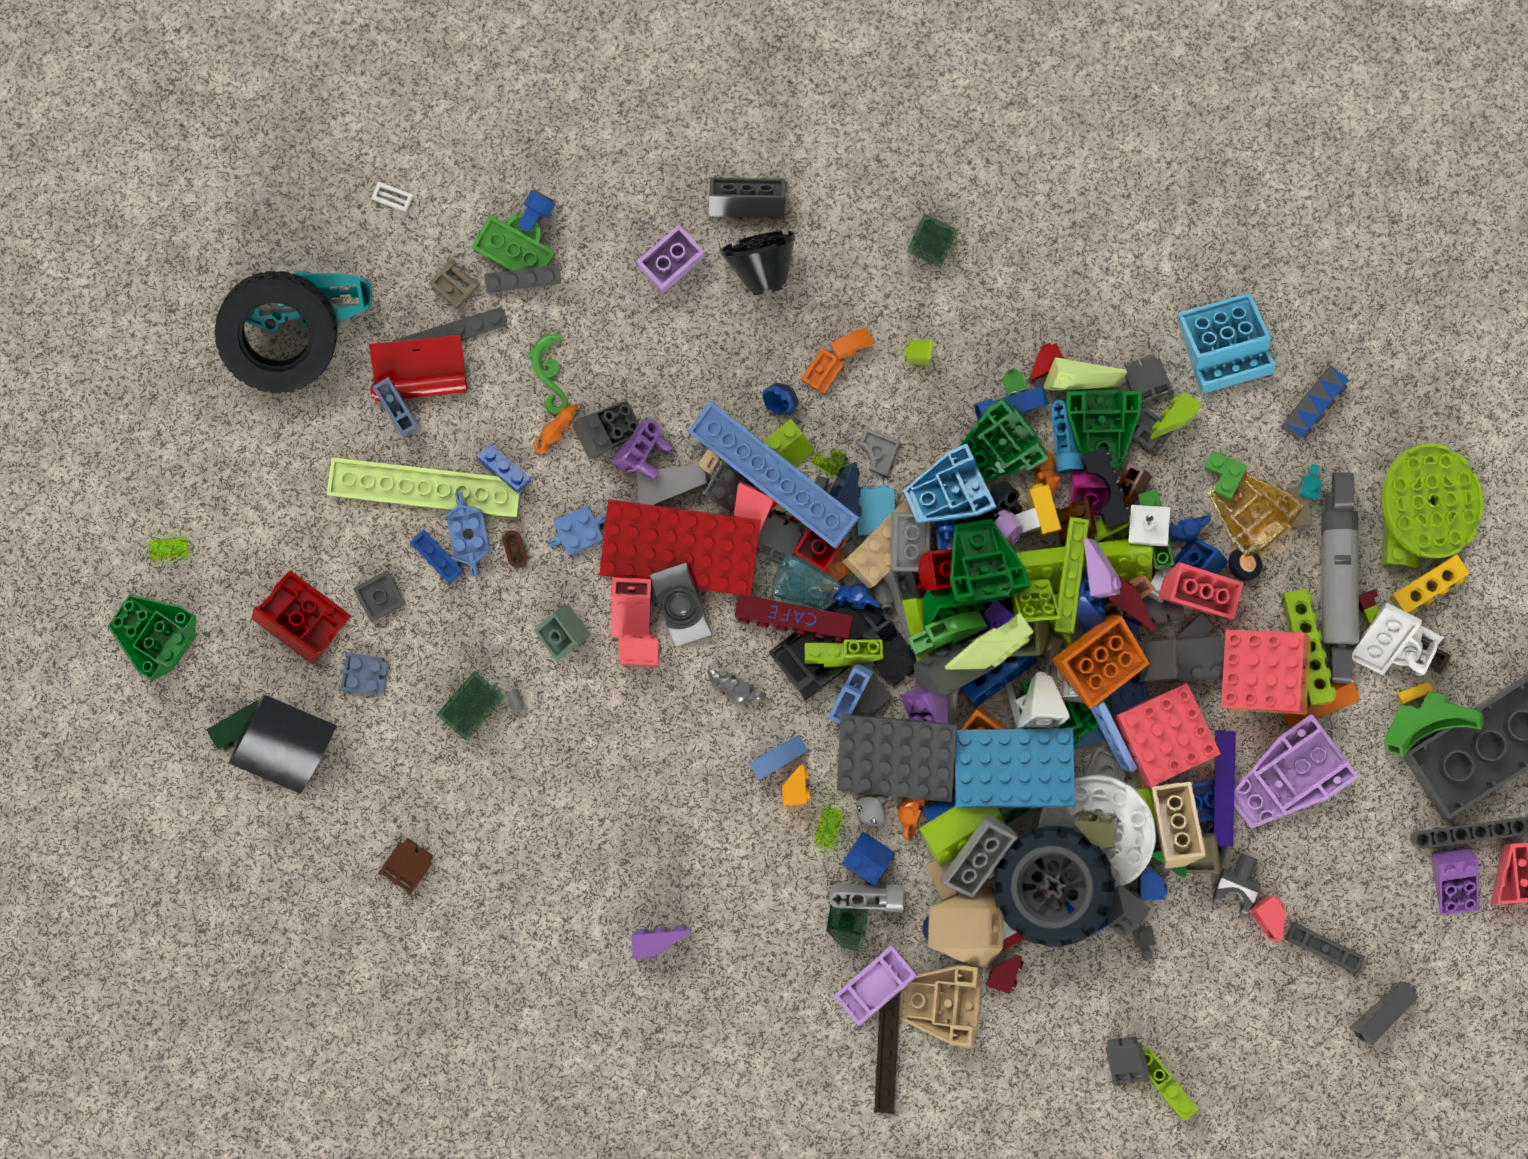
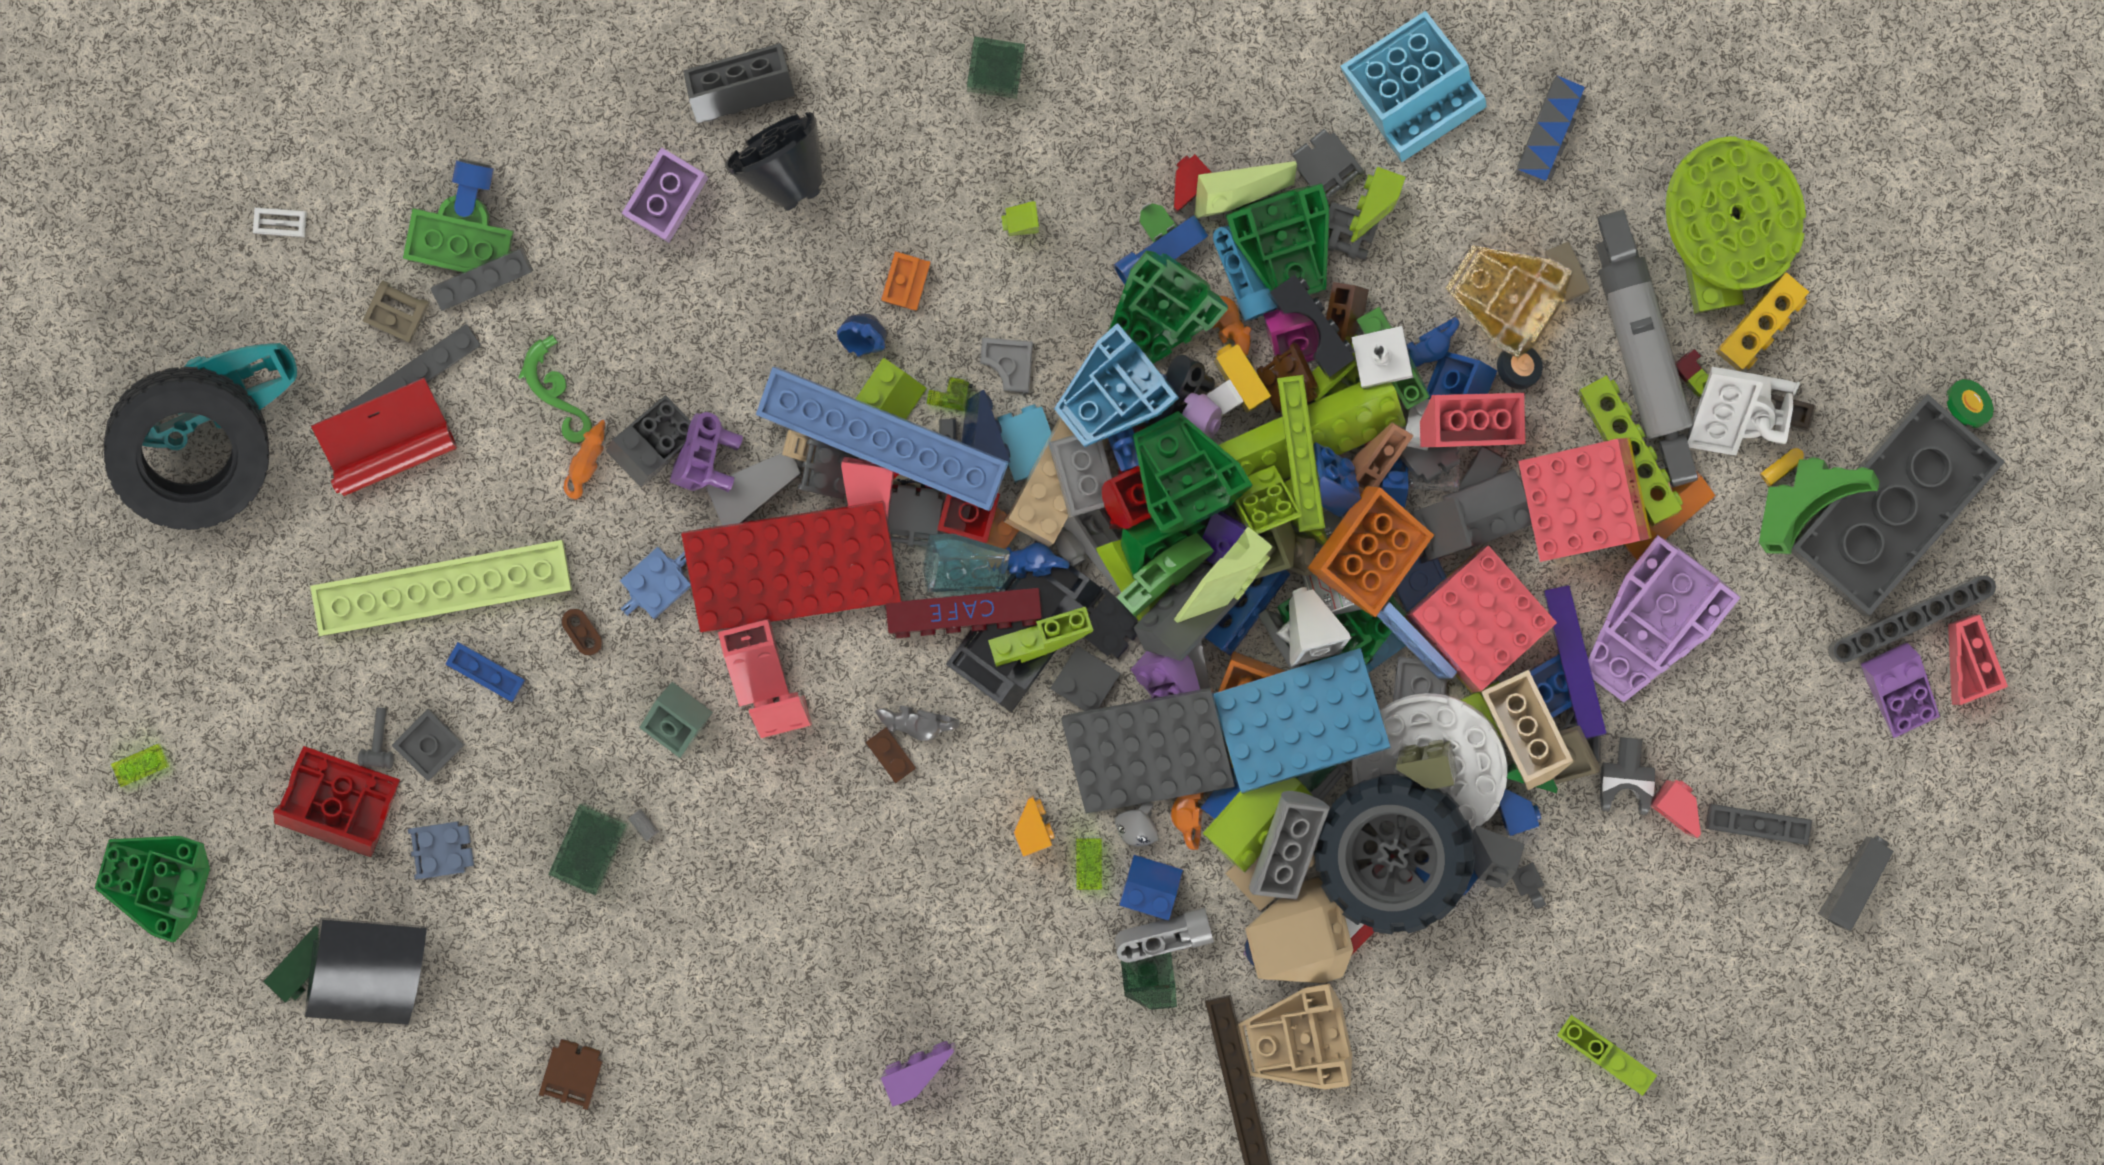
camera: 10 degrees left, 5 degrees up
sand blue slope [372,377,422,437] -> none
medium blue plate [443,492,490,577] -> none
plate [477,444,531,494] -> none
dark grey slope [650,562,713,646] -> none
medium blue slope [749,734,808,780] -> none
medium blue slope [828,662,874,724] -> none
orange slope [830,328,874,359] -> none
lavender slope [834,945,917,1026] -> none
dark red slope [986,955,1024,994] -> none
lavender slope [1084,538,1121,598] -> none
dark grey plate [1105,1036,1150,1086] -> none
dark red slope [1107,576,1156,632] -> none
bright green plate [1204,450,1247,501] -> none
teal plate [1299,464,1322,500] -> none
none -> dark grey piece [358,707,394,769]
none -> reddish brown plate [865,727,916,784]

